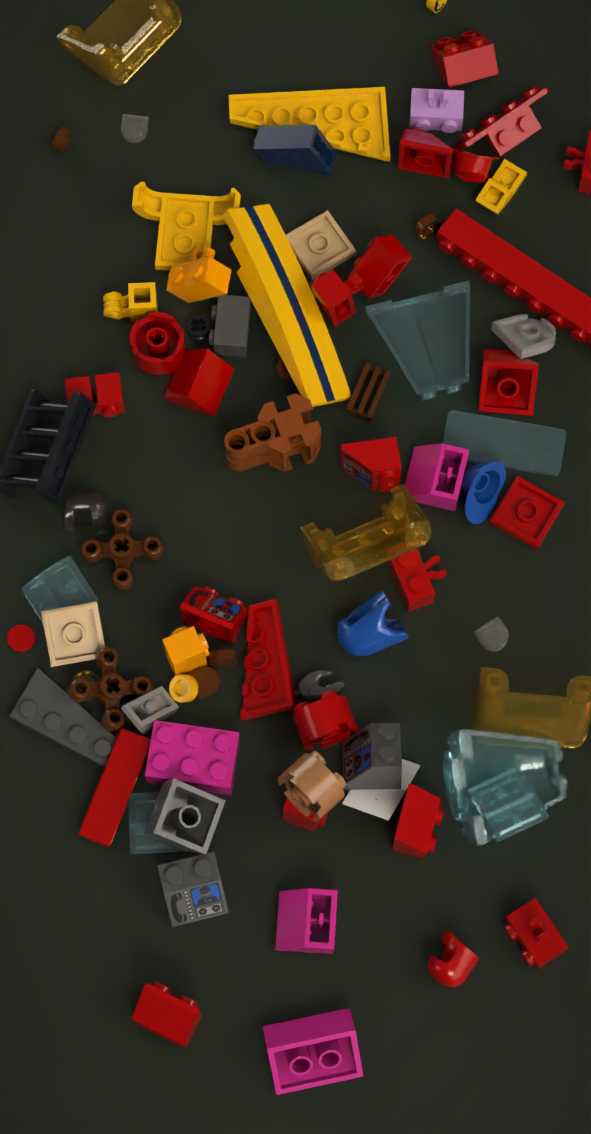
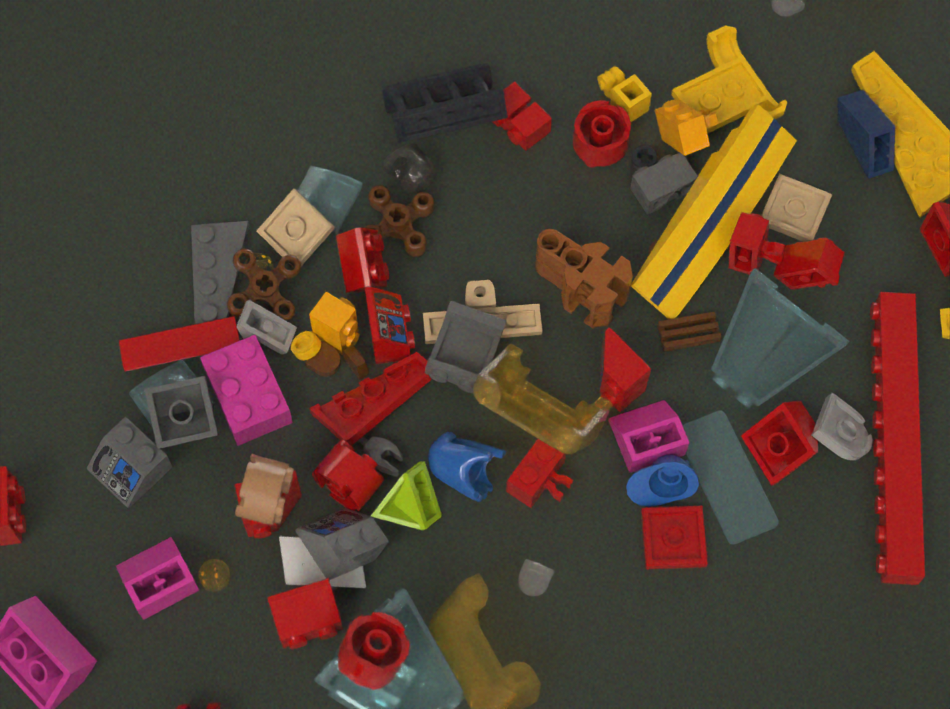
camera: 55 degrees right, 5 degrees down
red piece [7,624,35,652] -> none
red slope [164,349,234,417] -> none
reddish brown tile [414,214,441,240] -> none
none -> clear yellow tile [198,559,231,592]
none -> red slope [336,227,389,293]
none -> red brick [338,612,410,690]
none -> lime slope [371,461,442,530]
none -> tan plate [423,280,542,344]
none -> dark grey panel [425,300,507,393]

